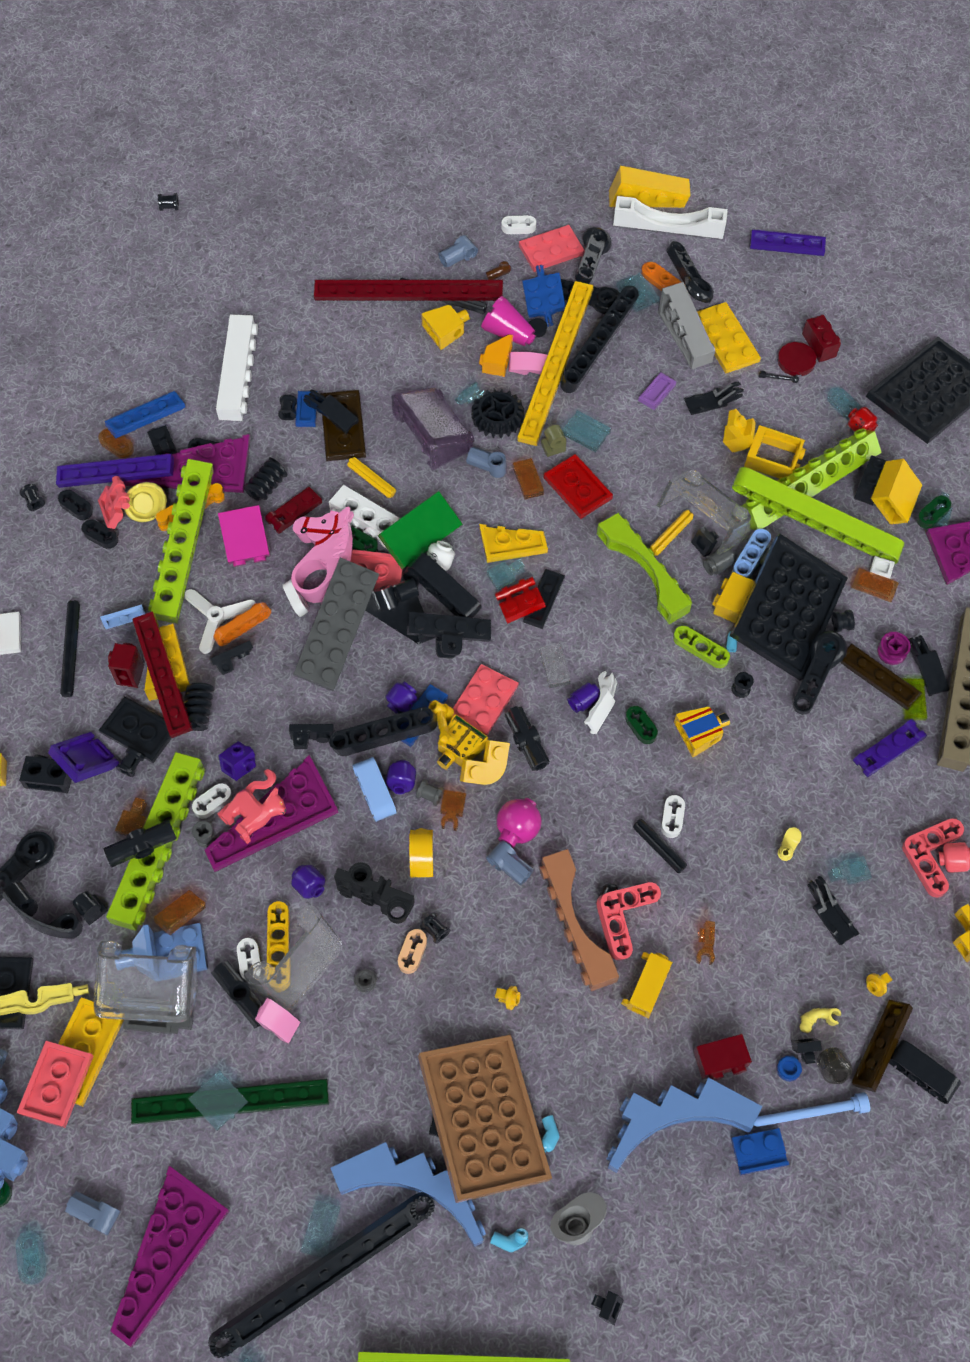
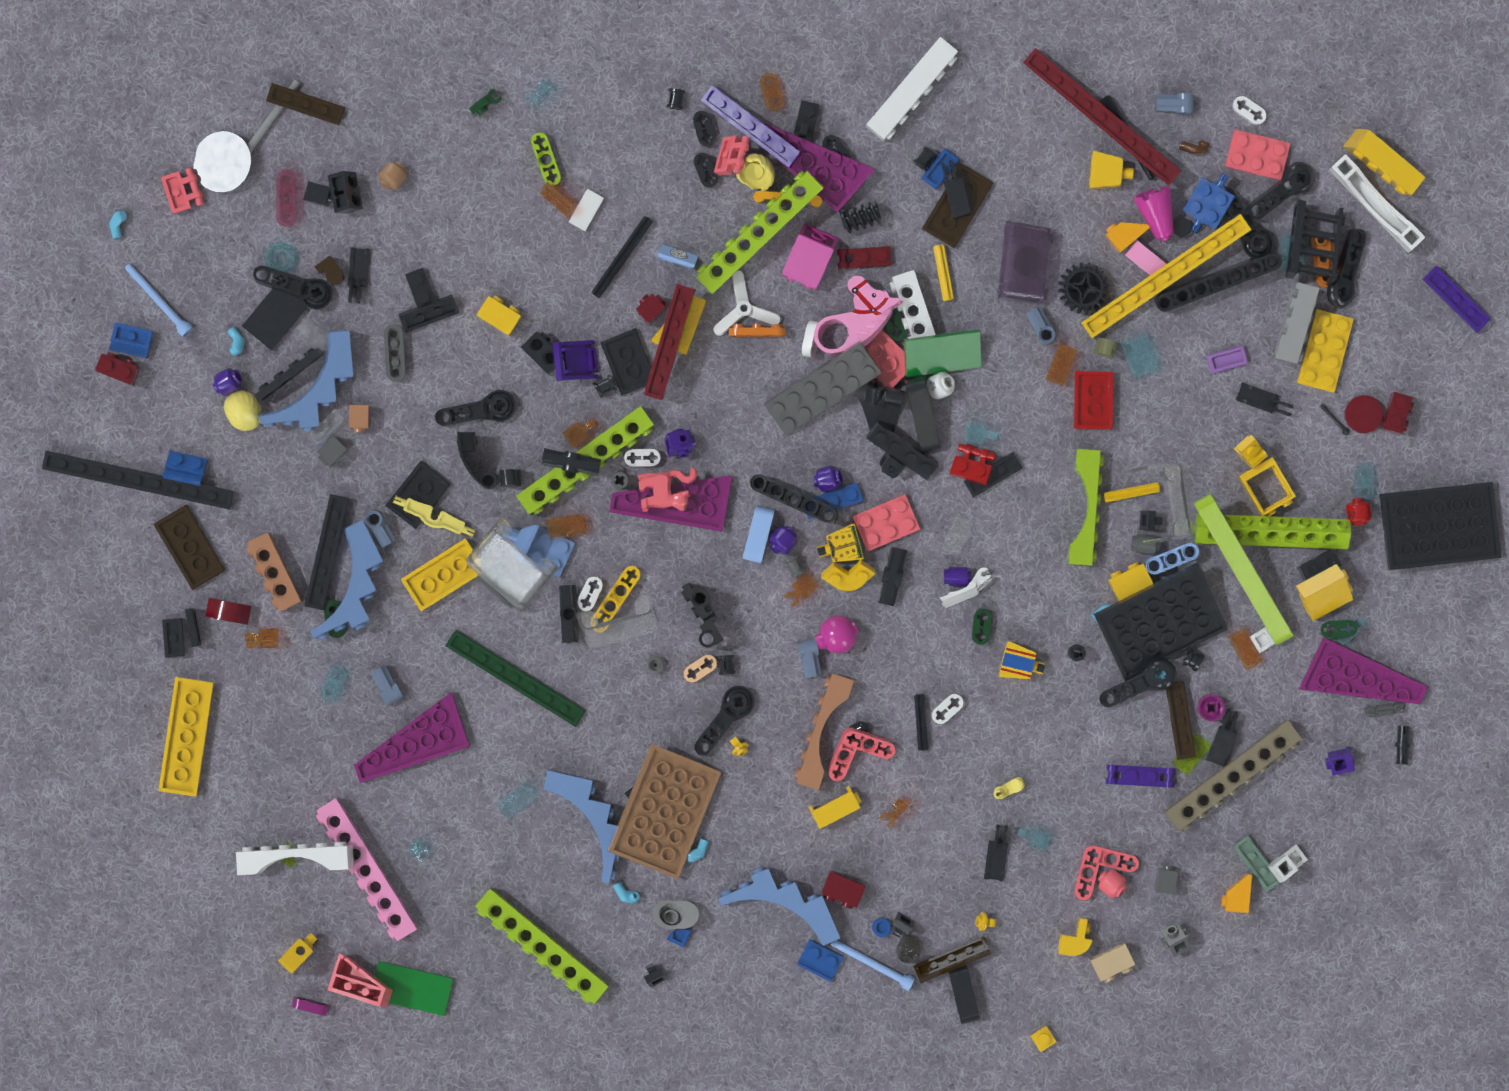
camera: 35 degrees right, 25 degrees up
coral plate [17,1041,93,1128] -> none
blue tile [105,391,185,439] -> none
black piece [184,683,214,731] -> none
clear light blue piece [189,1070,248,1131] -> none
black plate [208,1192,435,1358] -> none
black hinge [209,640,253,675] -> none
bright pink slope [255,998,301,1044] -> none
black hinge [289,724,335,750] -> none
dark purple head [291,864,326,899] -> none
yellow brick [409,828,433,878] -> none
yellow brick [428,700,455,749] -> none
clear light blue plate [455,382,485,405] -> none
yellow wing [479,524,548,563] -> none
lime beam [673,626,730,668] -> none
light yellow piece [799,1008,841,1033] -> none
none -> blue tile [666,928,692,948]
none -> black beam [694,686,755,756]
none -> black fence [1285,200,1345,286]

